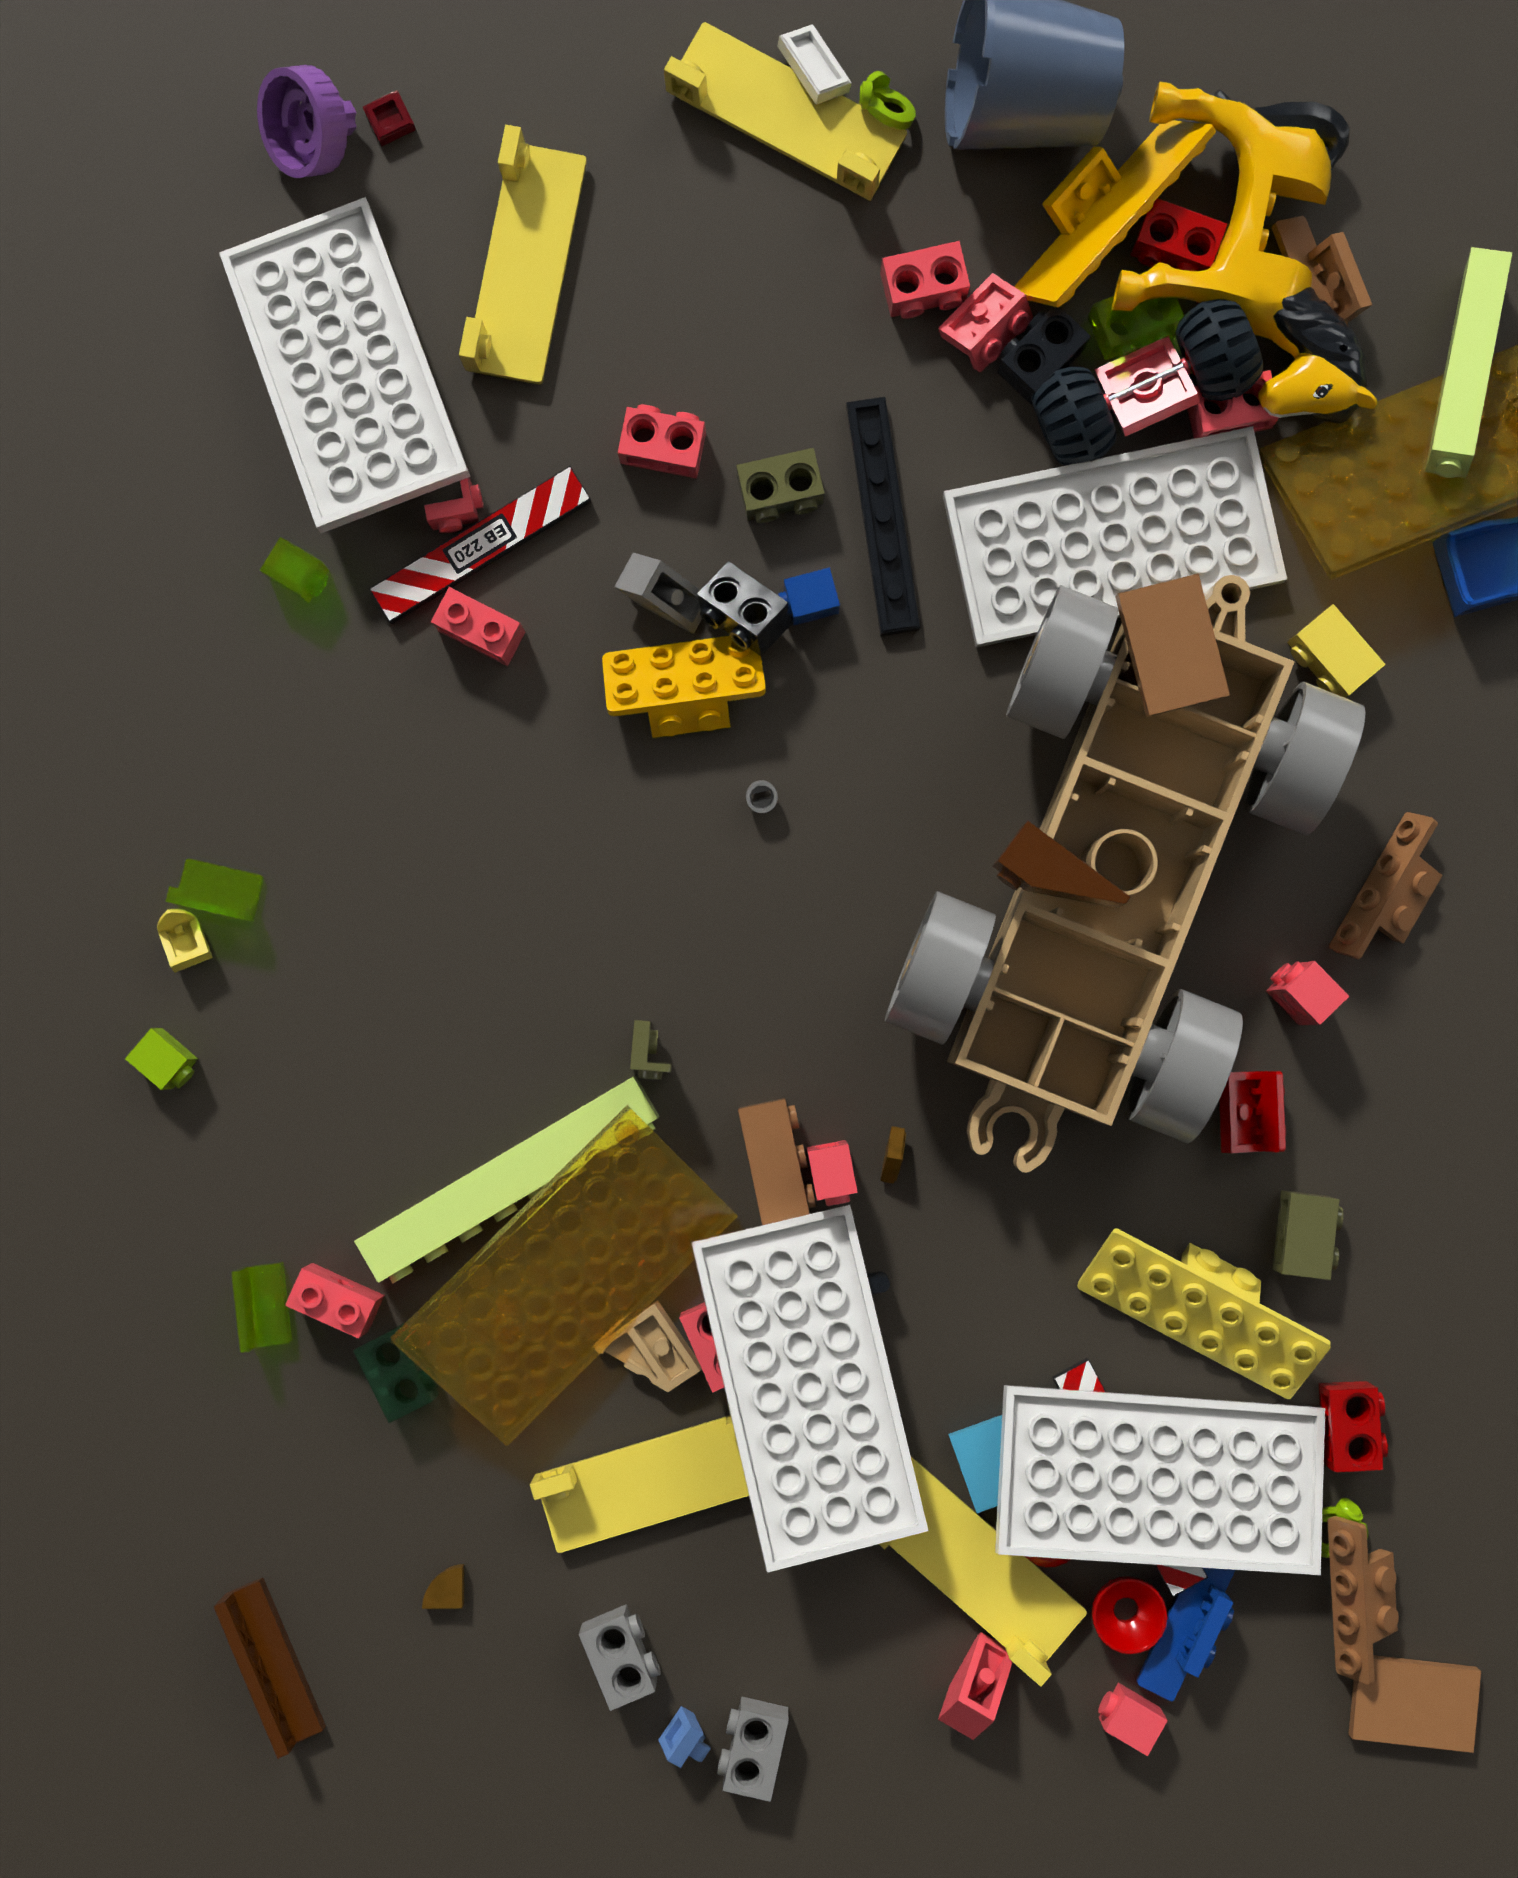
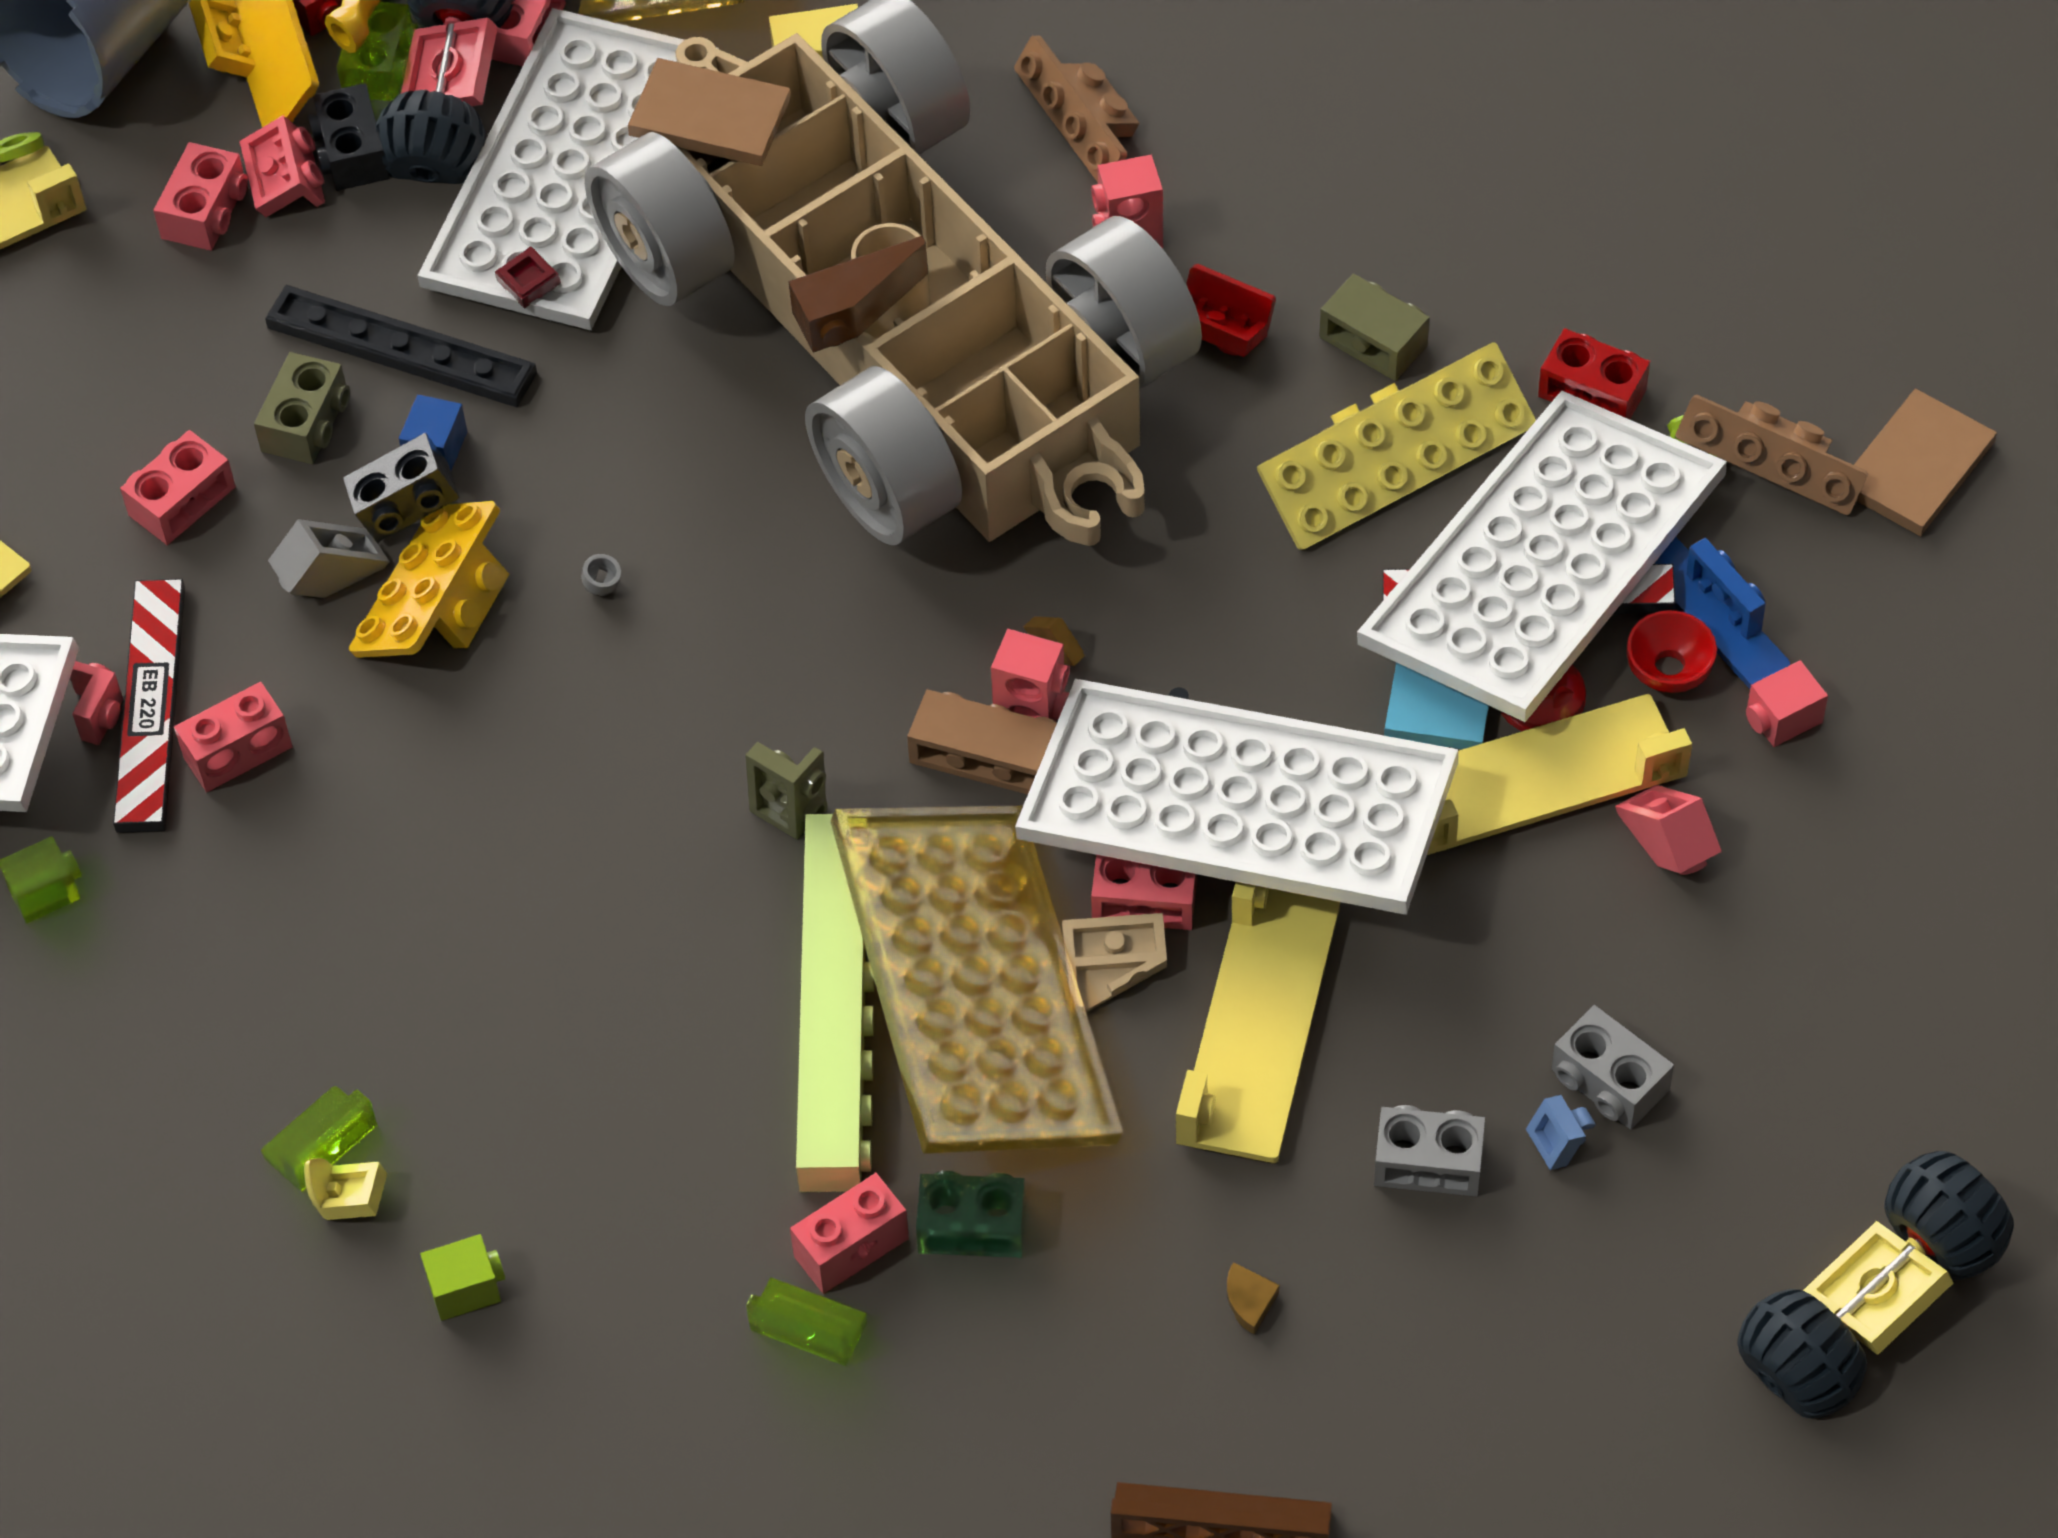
camera: 65 degrees left, 30 degrees down
none -> dark red tile [495,246,561,309]

